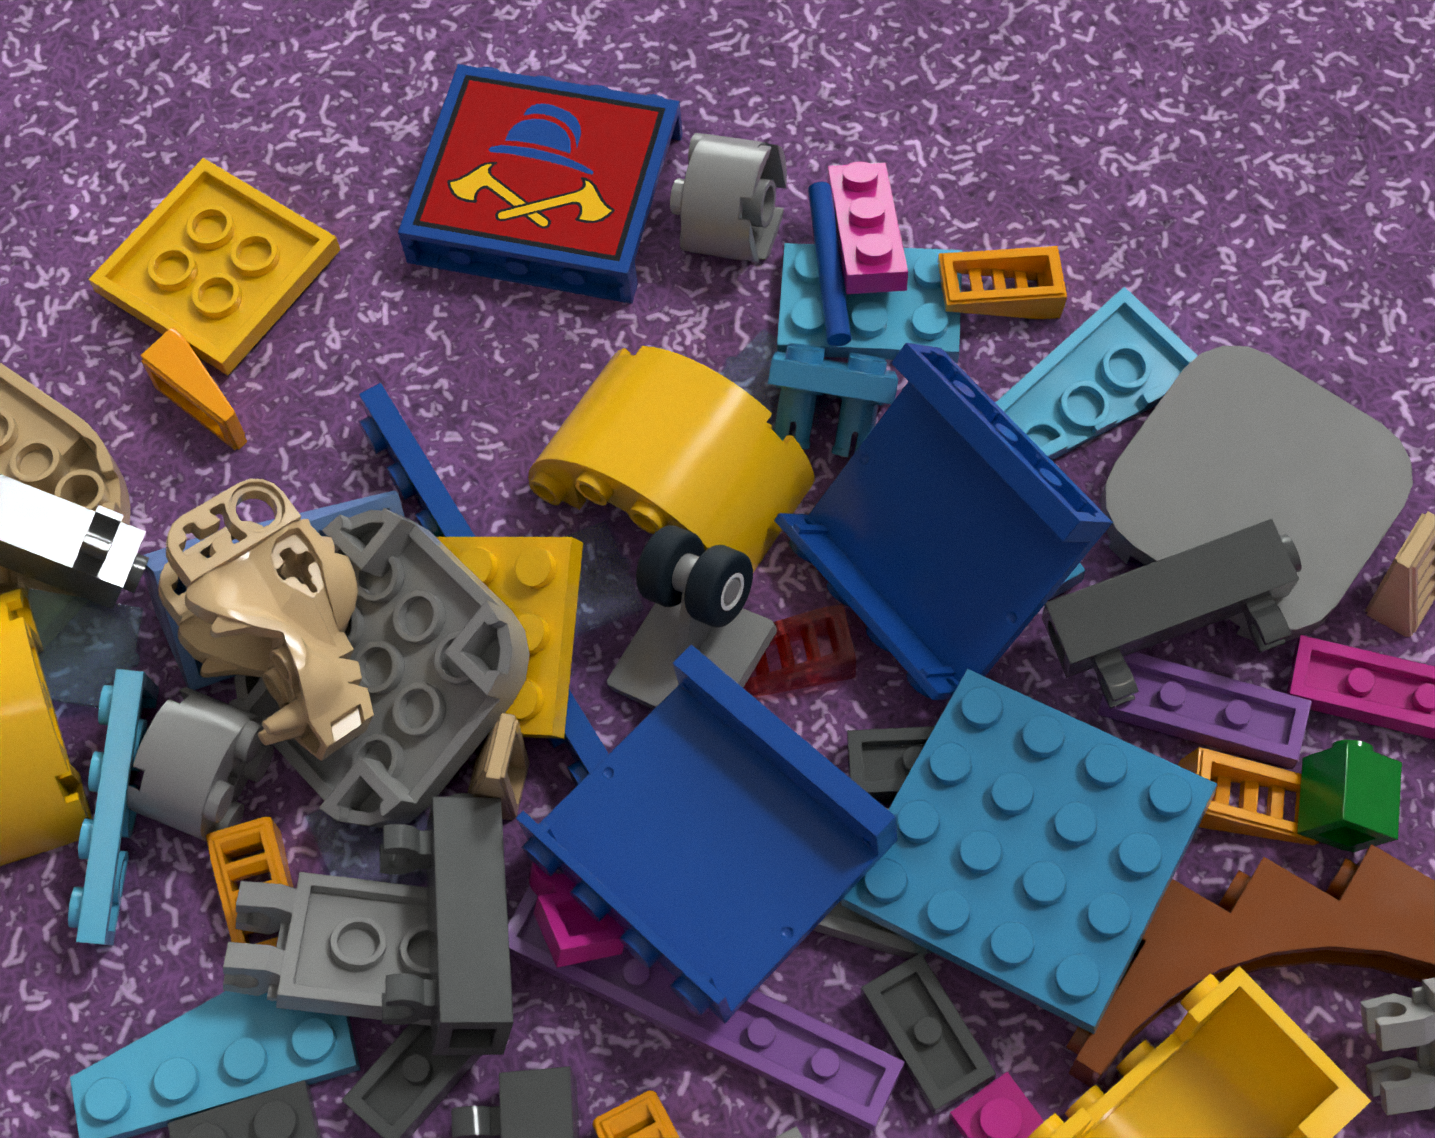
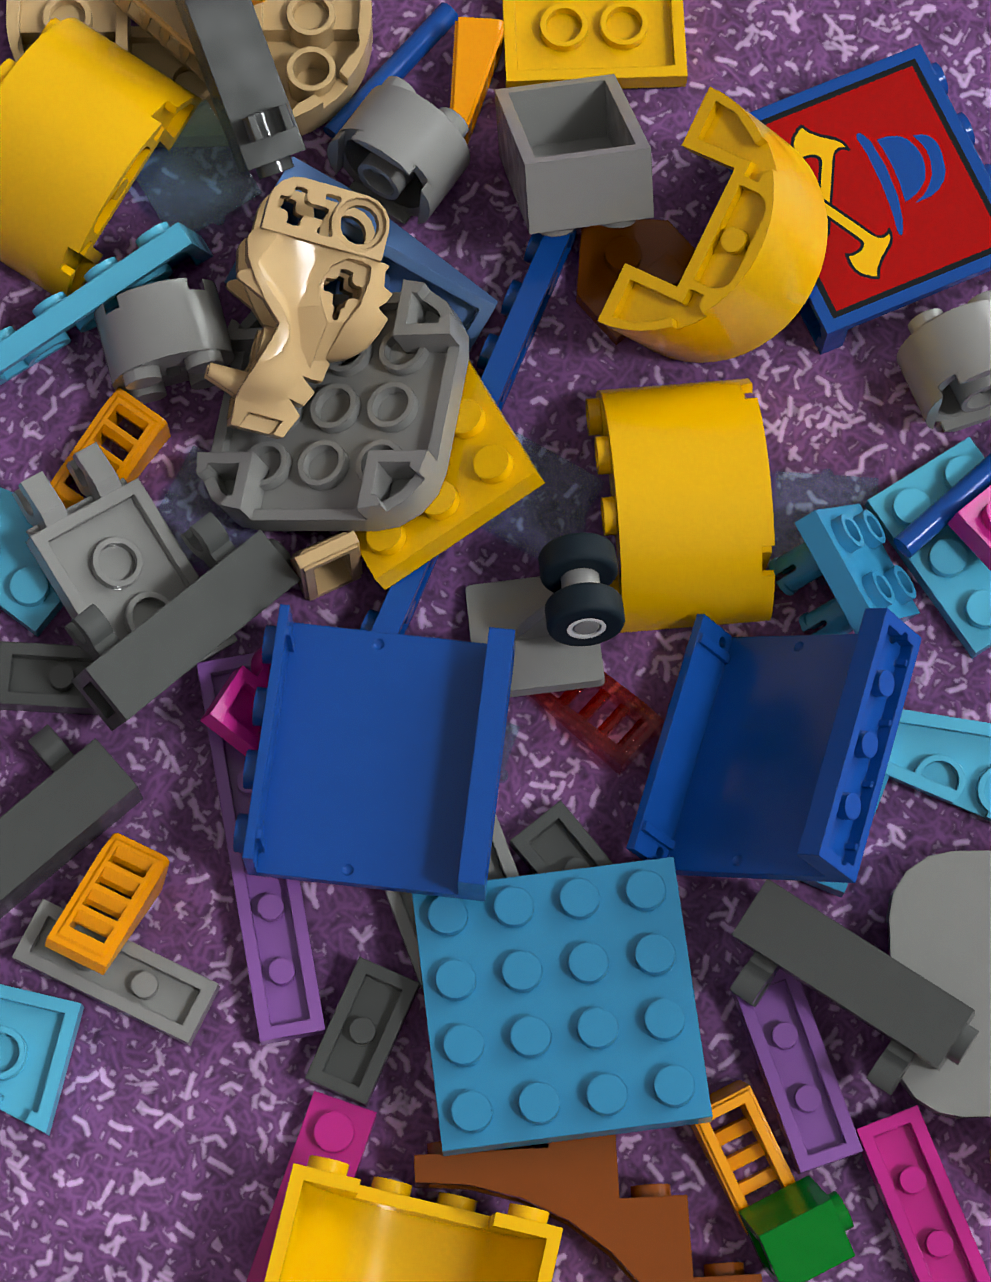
camera: 45 degrees right, 10 degrees up
none -> blue bar [323,2,459,139]
none -> light grey brick [327,76,470,224]
none -> light grey piece [494,74,654,237]
none -> dark orange plate [576,219,695,345]
none -> yellow cylinder [597,87,828,363]

